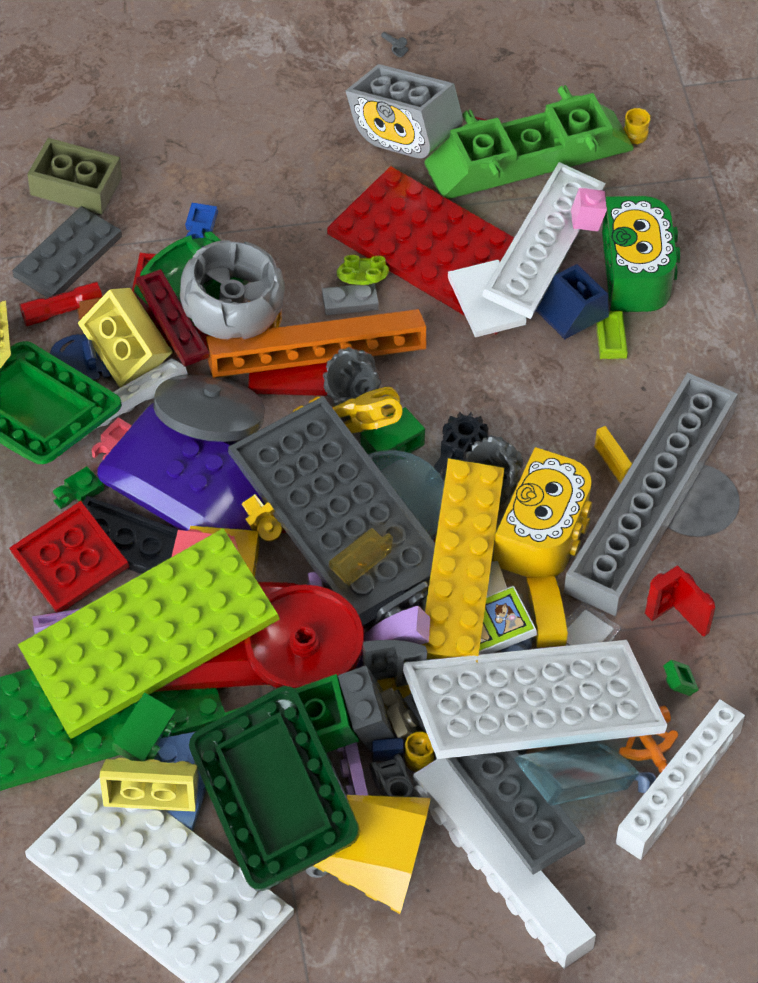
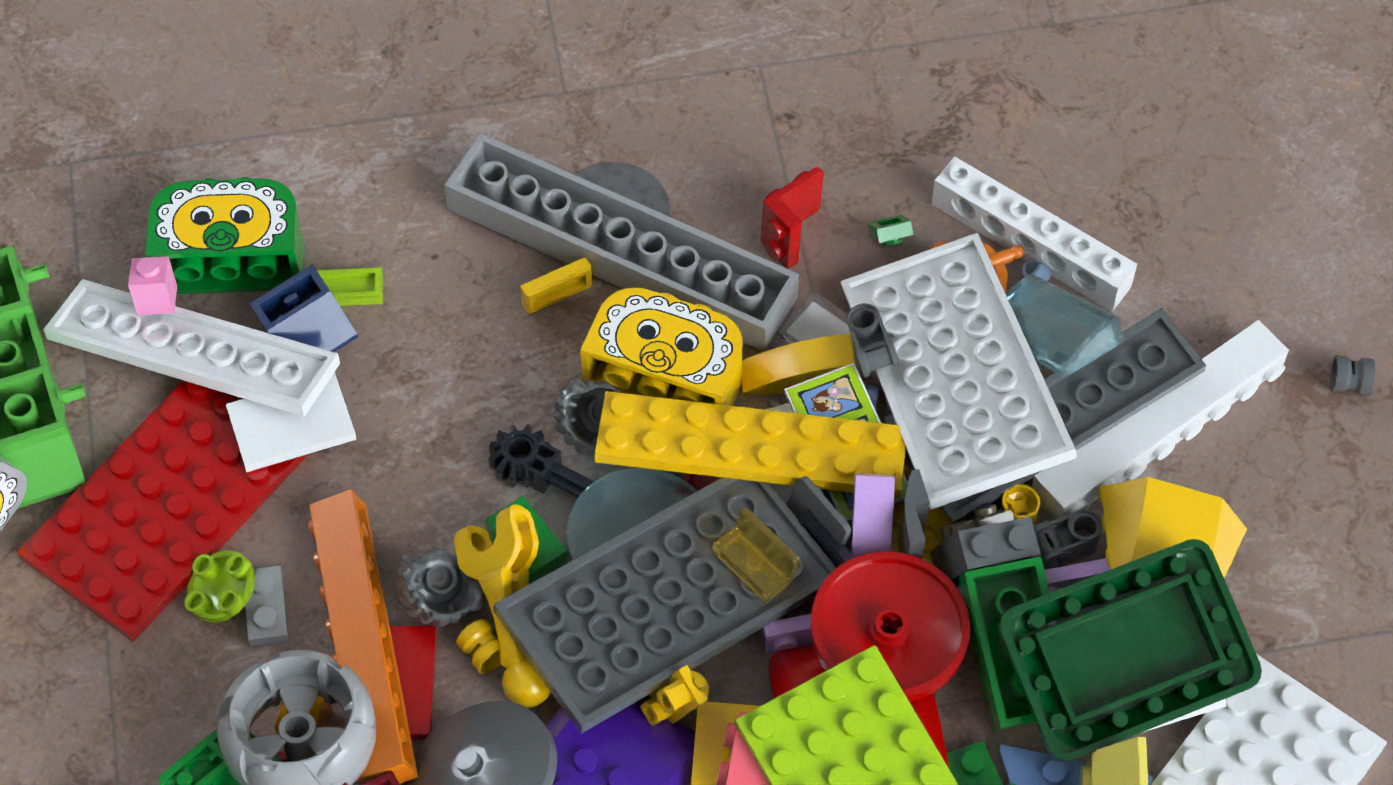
camera: 90 degrees left, 5 degrees up
none -> dark grey piece [846,303,900,378]

